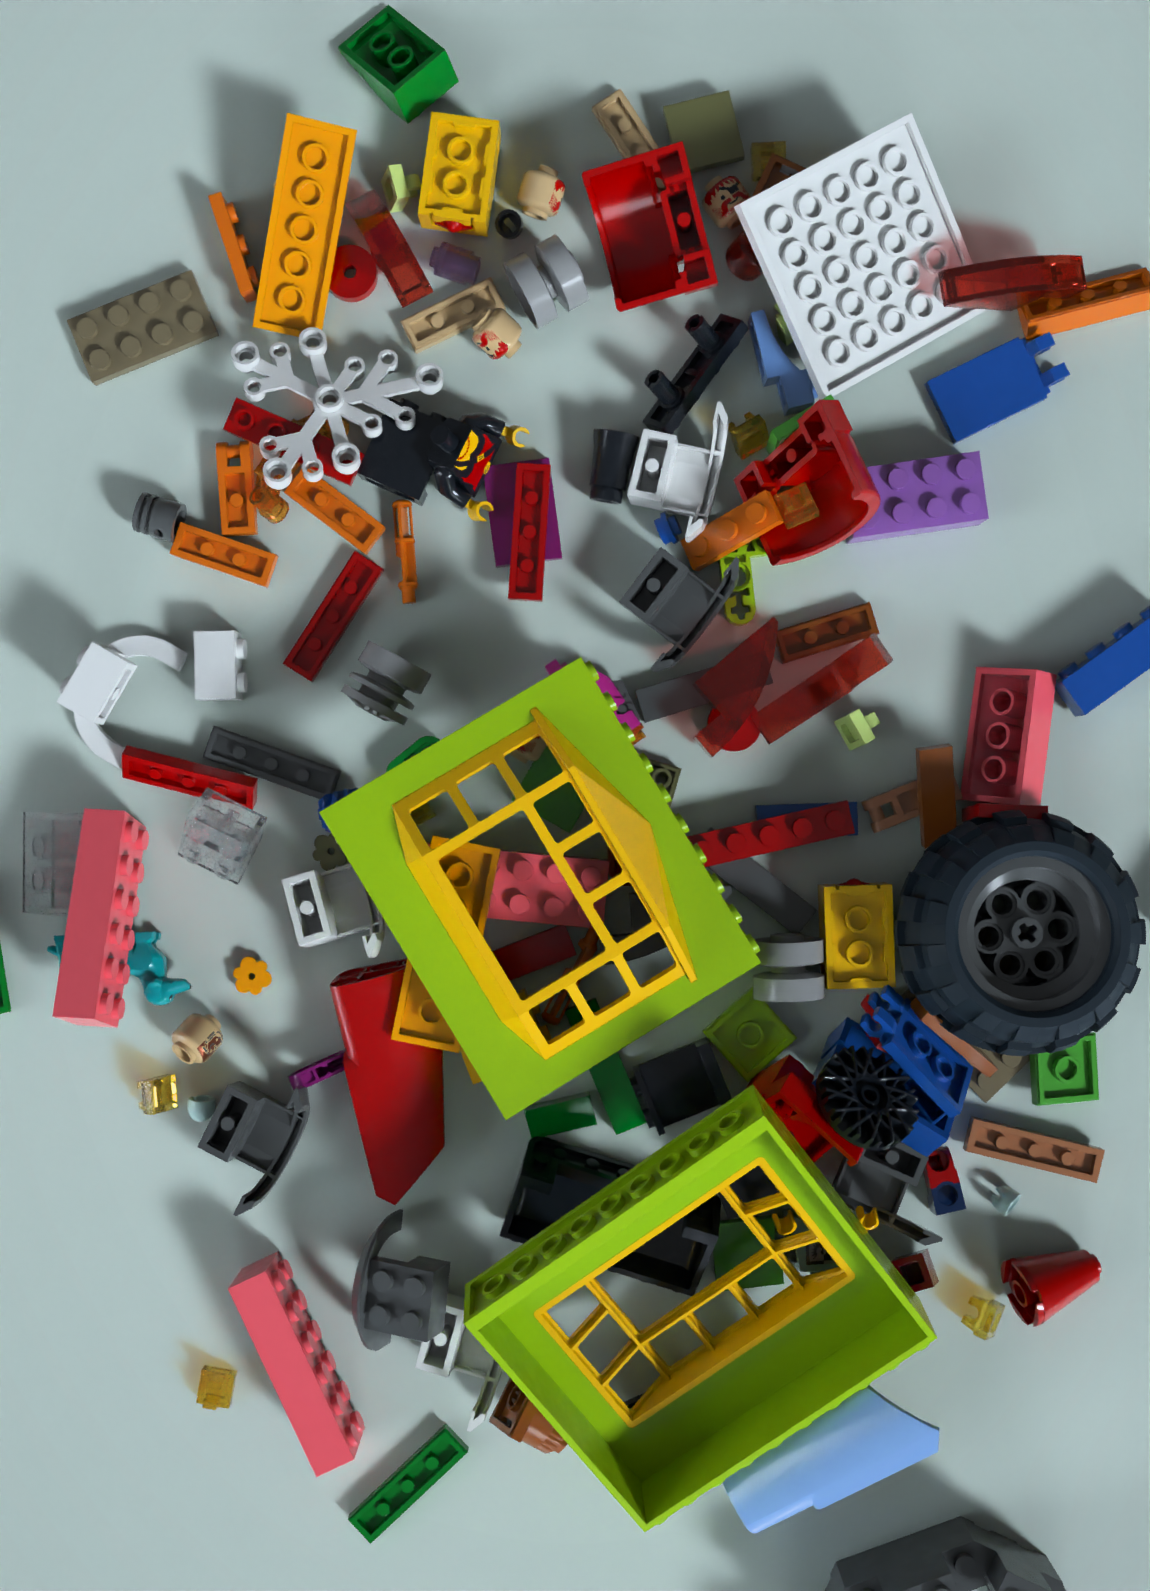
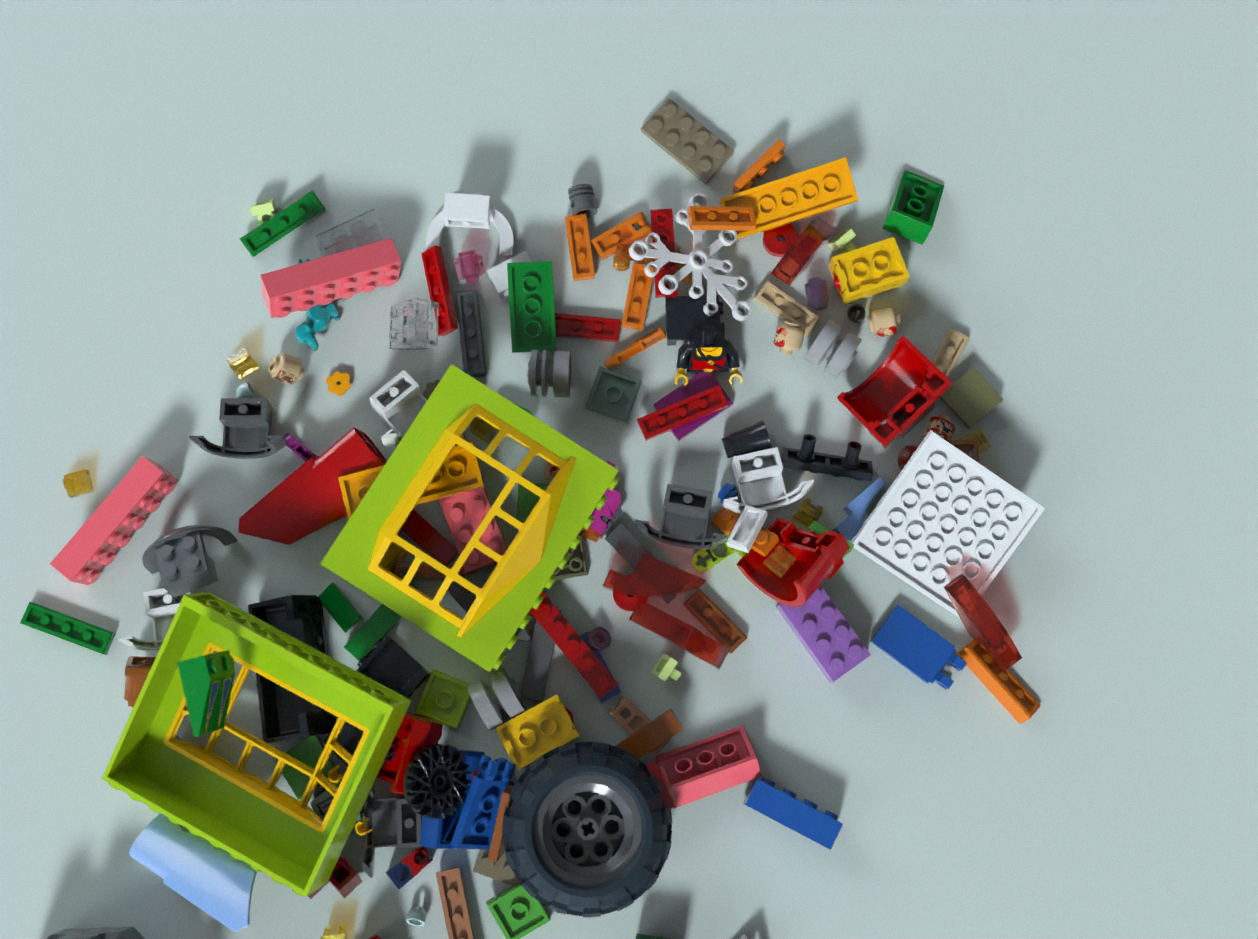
camera: 60 degrees right, 10 degrees down
none -> green slope [177,650,235,737]
none -> clear pink head [454,250,485,283]
none -> green plate [507,261,557,353]
none -> sand green tile [585,366,642,423]
none -> tile [587,627,611,651]
none -> orange plate [688,206,756,231]
none -> white tile [726,505,768,553]

